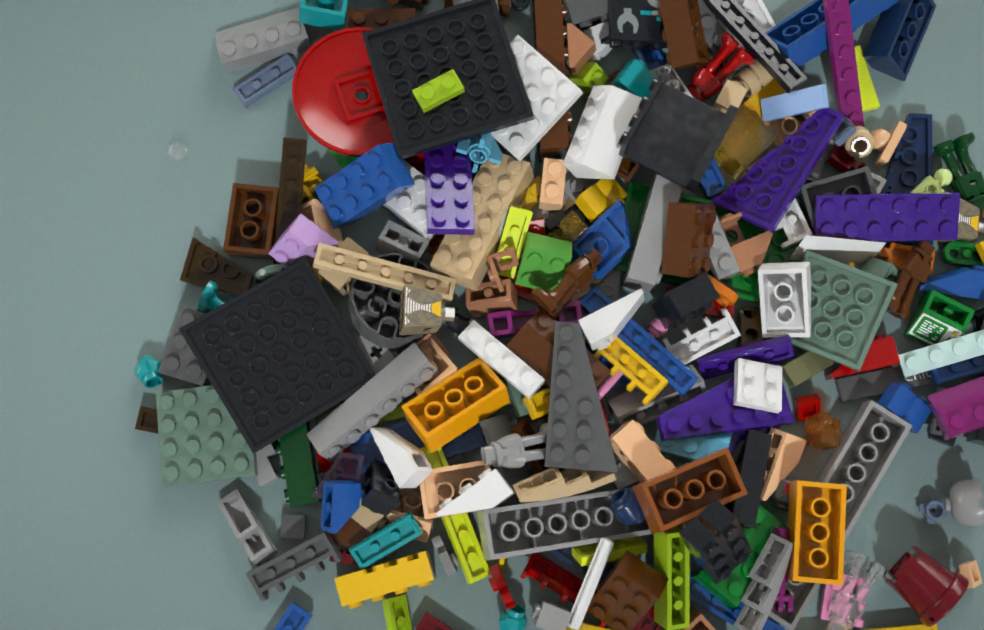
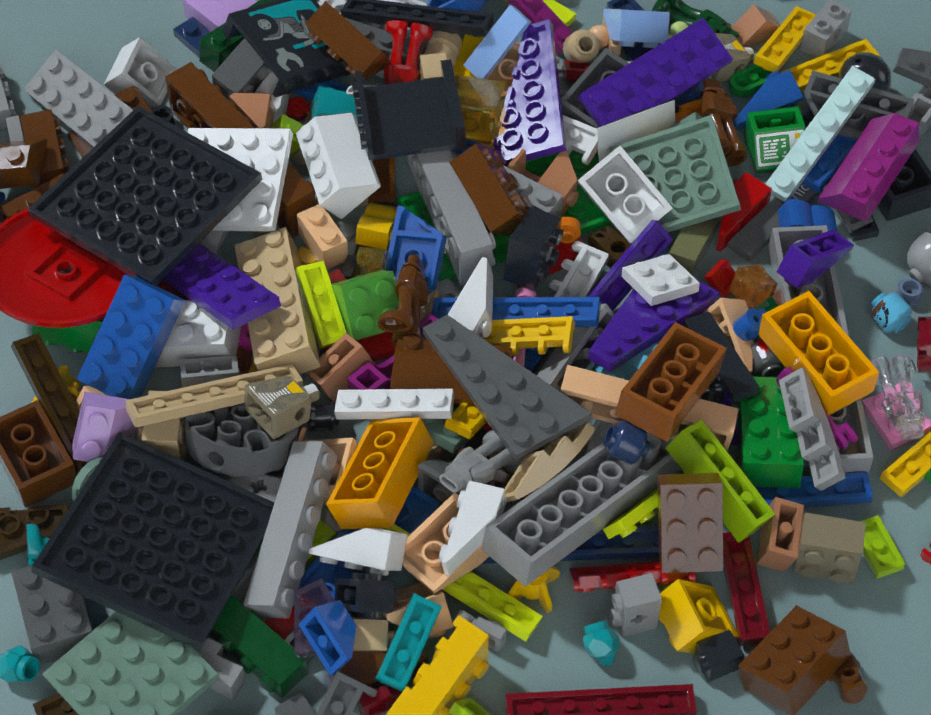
camera: 35 degrees left, 25 degrees down
lime plate [412,69,465,113] -> none
medium azure brick [456,133,503,173] -> none
nougat bracket [486,247,519,292] -> none
red plate [488,564,516,610] -> none
white axle [568,537,614,630] -> none
black piece [679,499,752,585] -> none
sand blue tile [832,116,857,147] -> none
none -> red plate [286,97,310,121]
none -> light blue slope [603,9,670,48]
none -> blue leg [733,297,778,341]
none -> dark purple slope [776,230,854,288]
none -> medium azure head [870,292,912,334]

